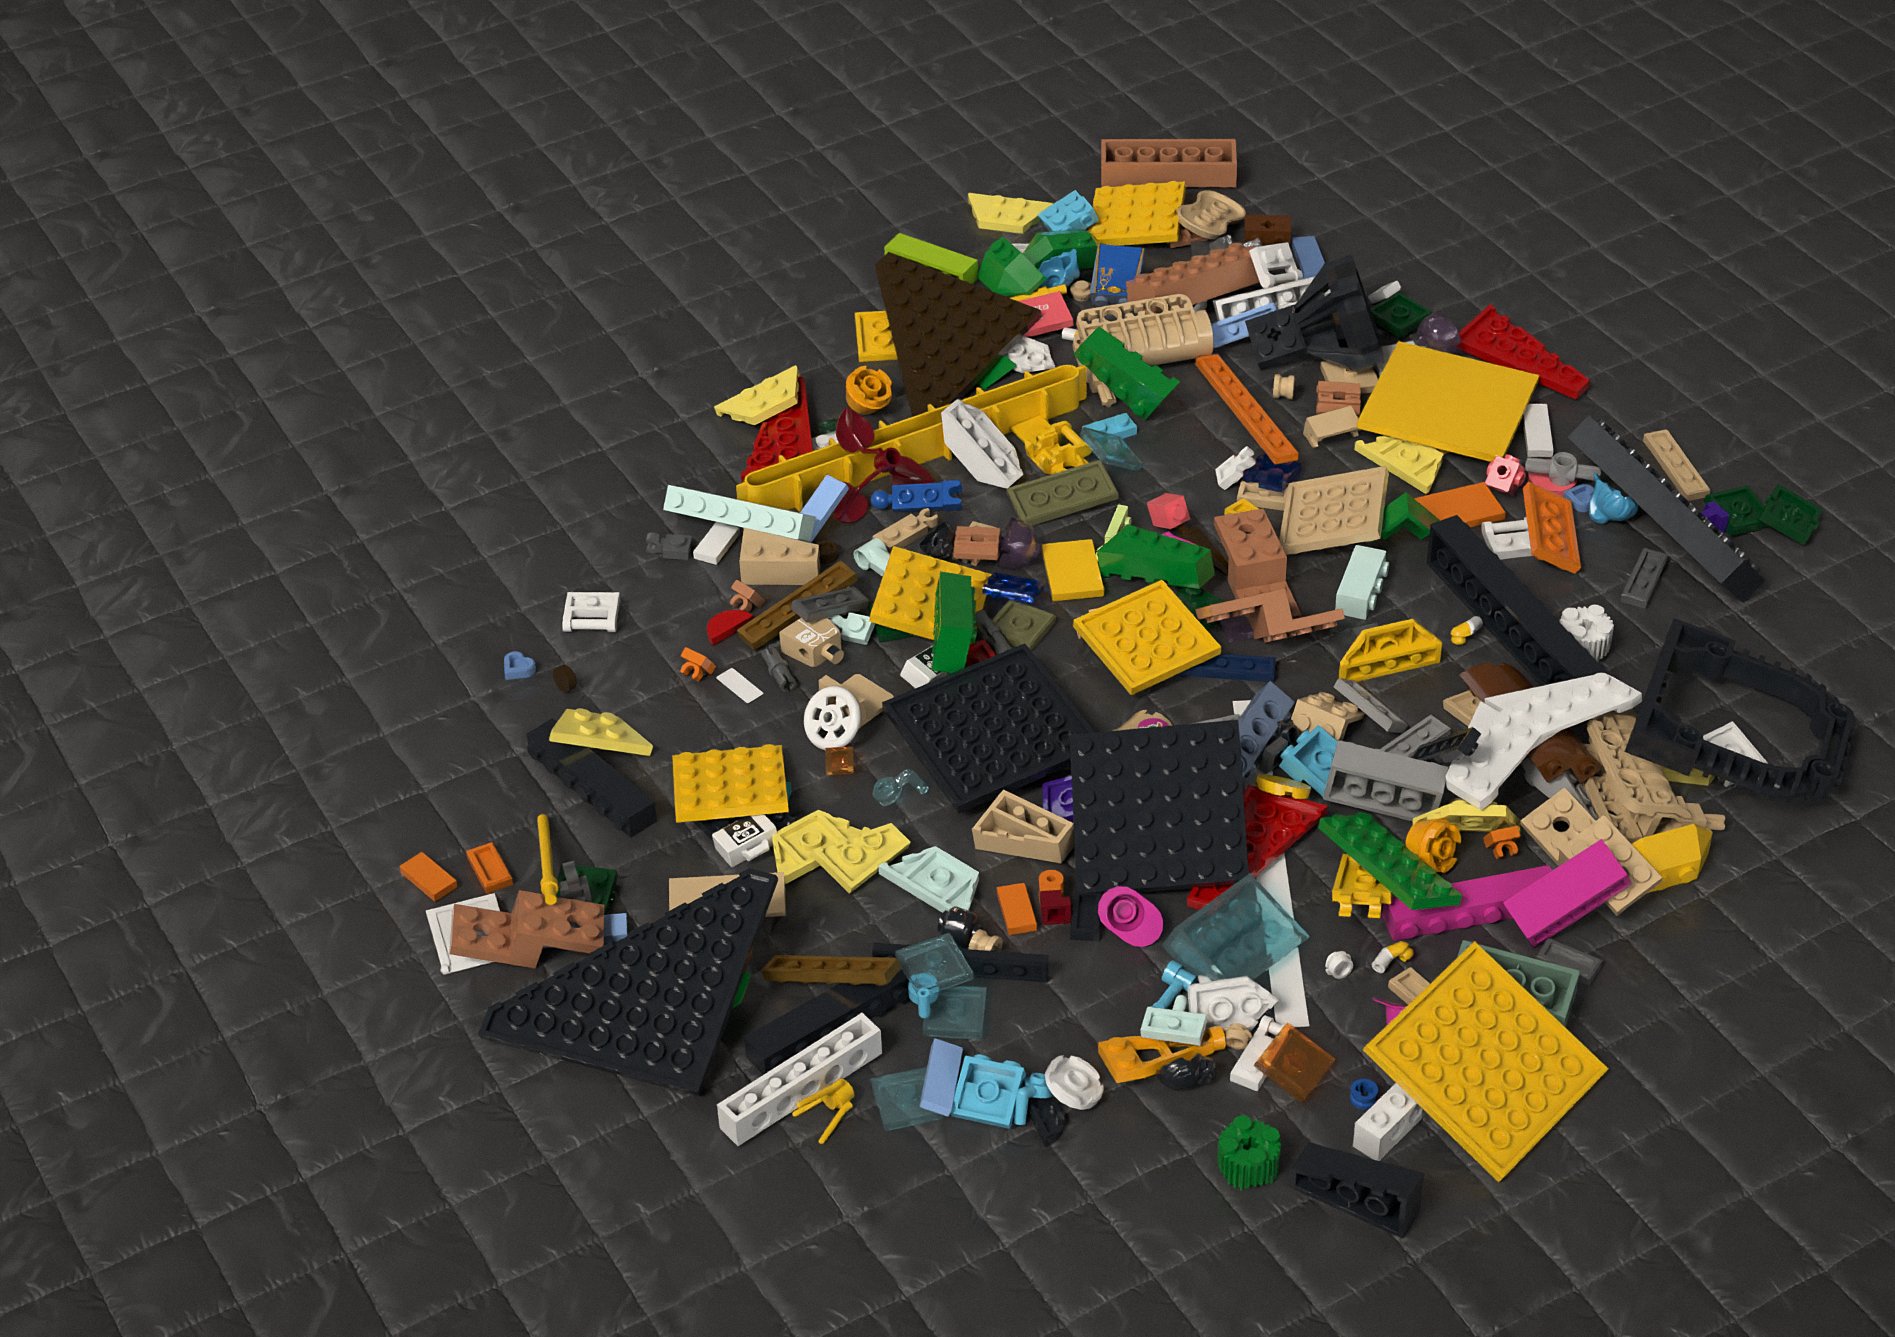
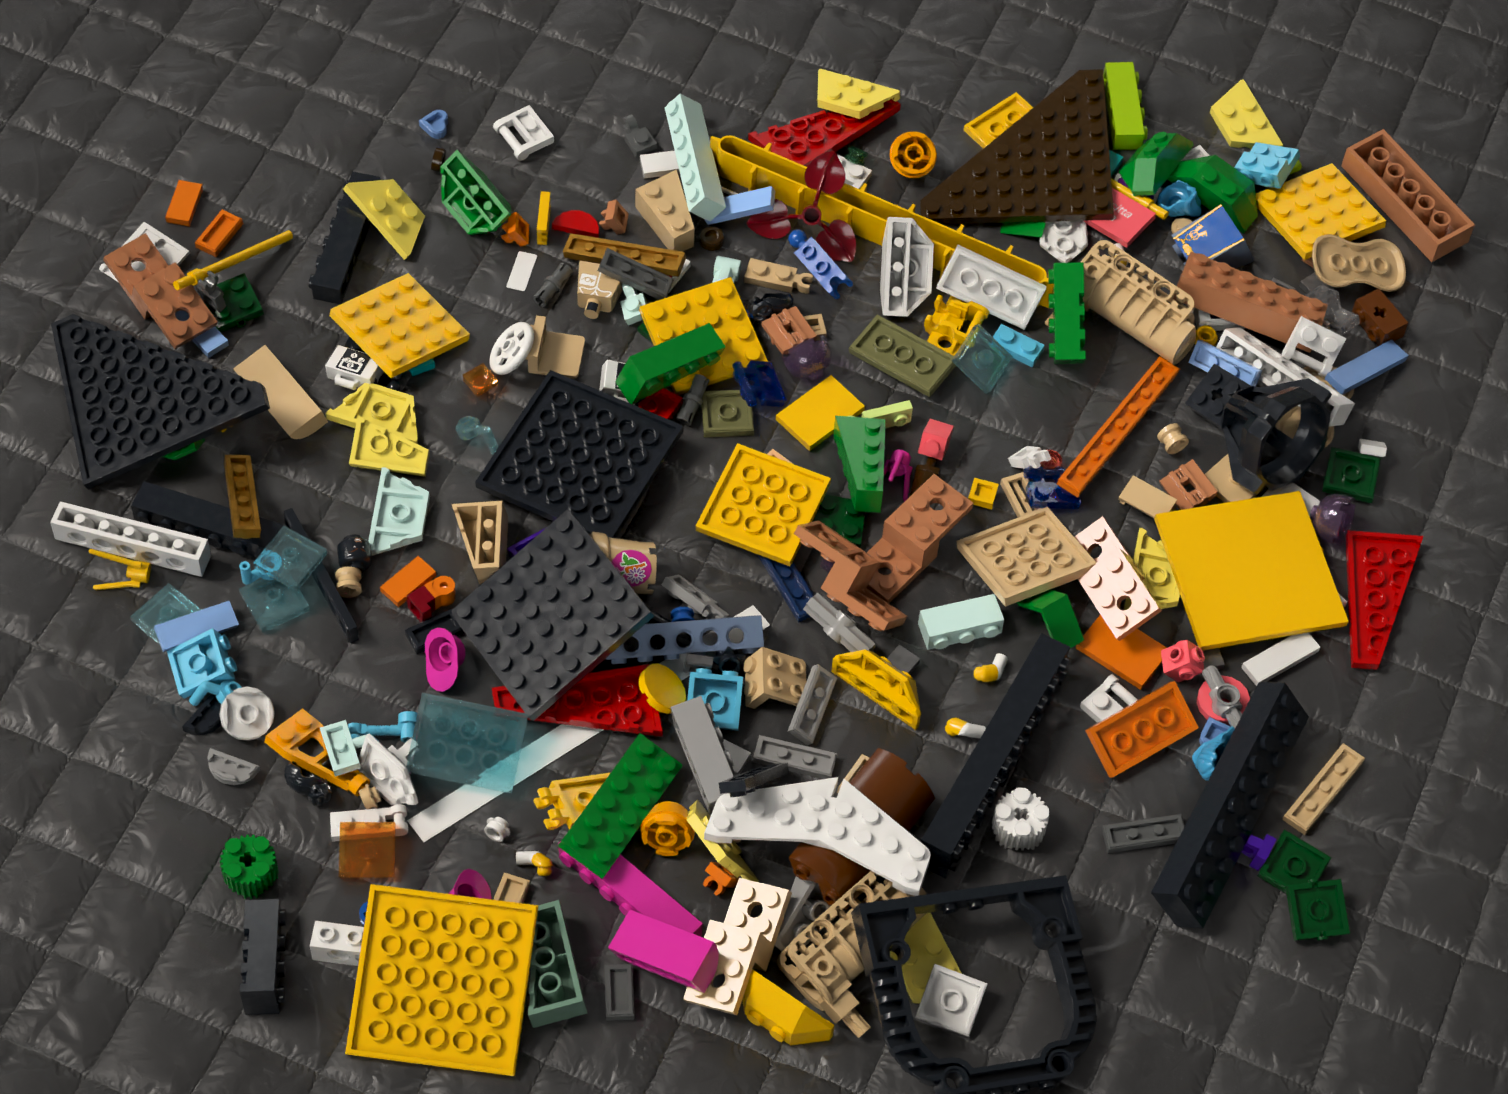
camera: 50 degrees right, 15 degrees up
none -> light grey plate [207,748,260,785]
none -> green wedge [440,150,512,235]
none -> yellow tile [537,191,551,245]
none -> light grey piece [803,593,877,652]
none -> white tile [936,245,1047,330]
none -> yellow arm [973,653,1008,682]
none -> bracket [1074,516,1162,641]

